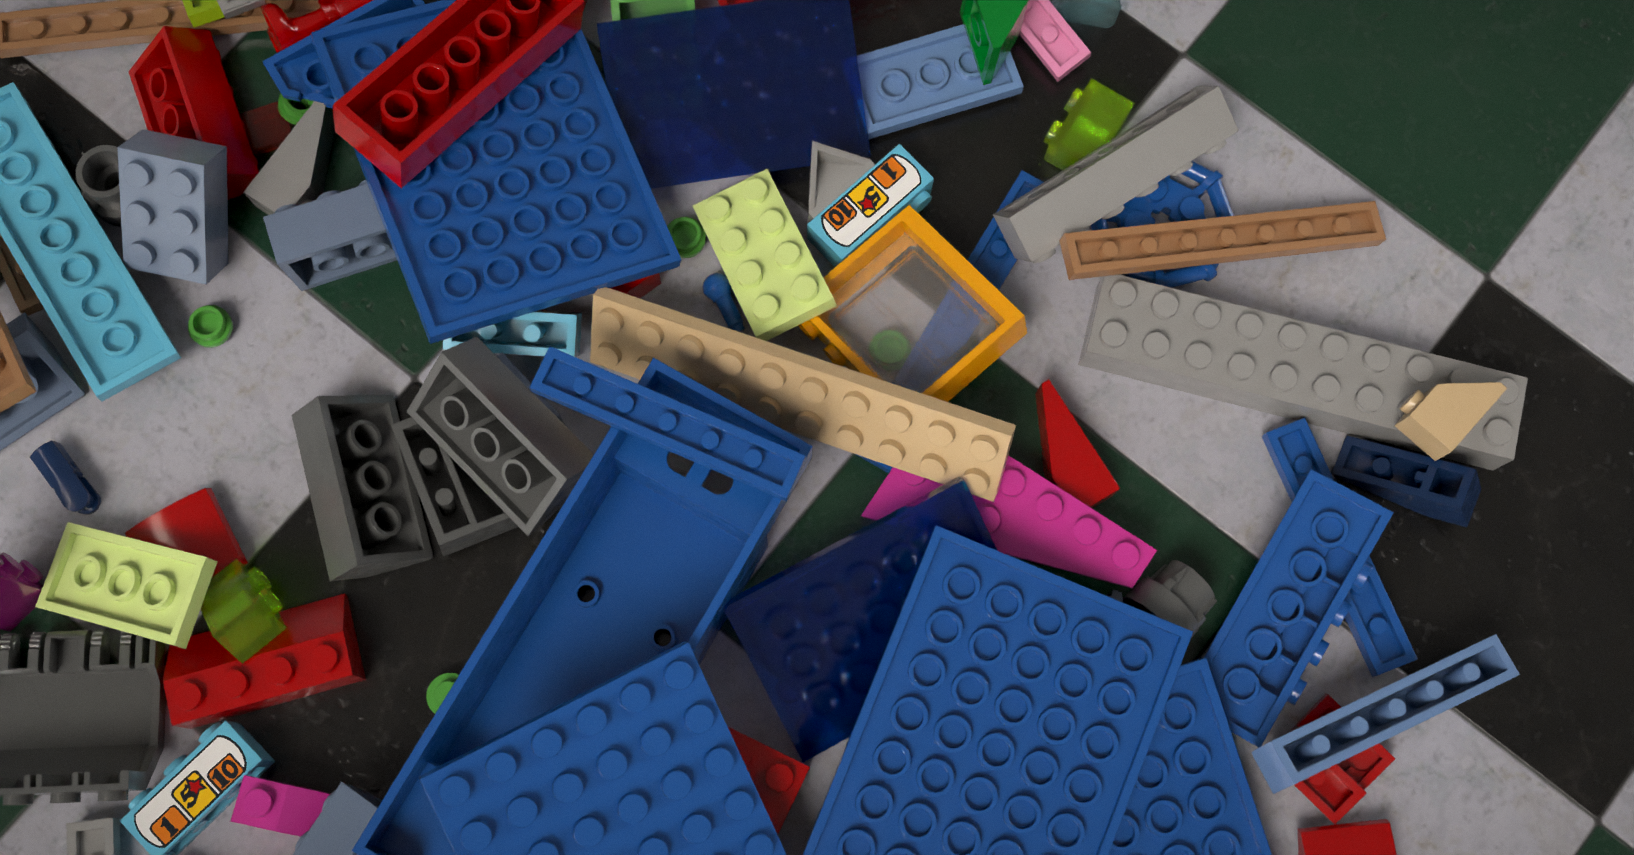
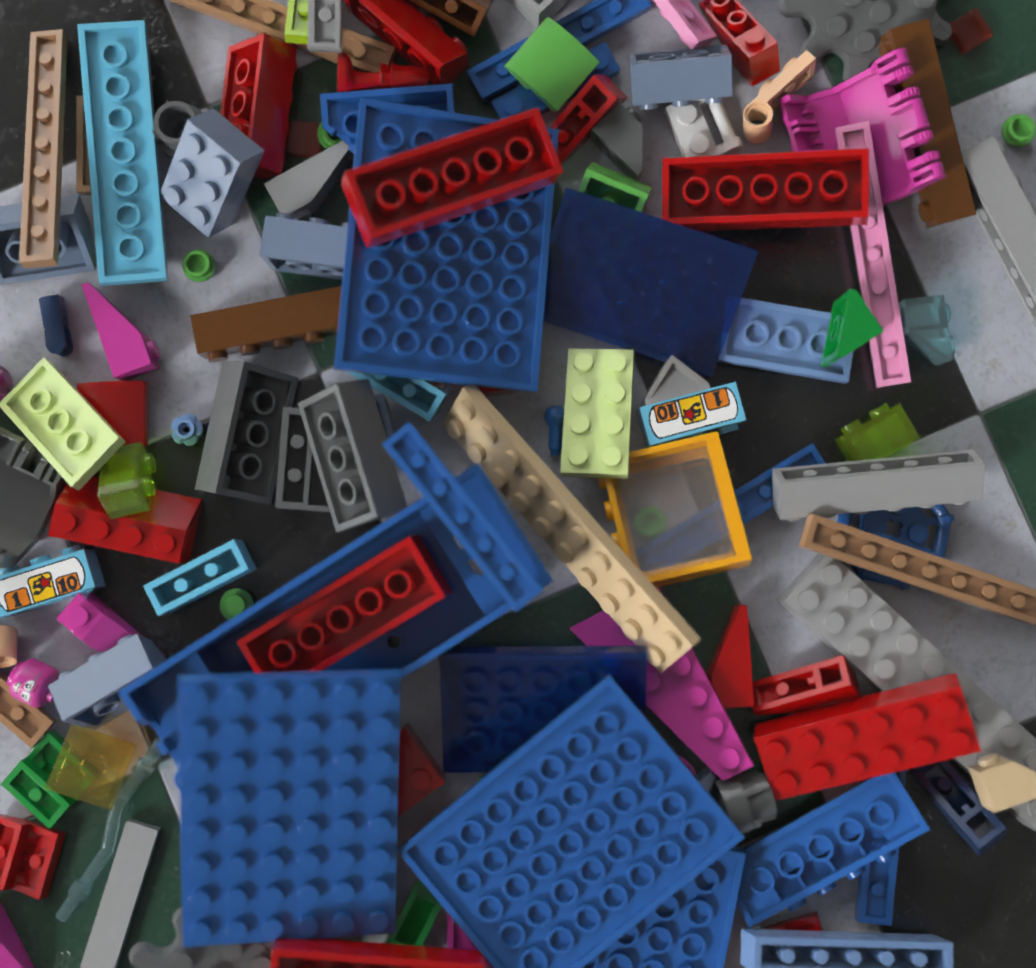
camera: 35 degrees right, 10 degrees up
bright green plate [667,217,706,258] -> none
none -> dark pink slope [82,282,161,381]
none -> medium azure brick [143,539,257,616]
none -> medium blue plate [171,413,203,446]
none -> reddish brown brick [190,286,342,362]
none -> red brick [237,534,453,673]
none -> red slope [752,655,862,715]
none -> red brick [754,673,982,801]

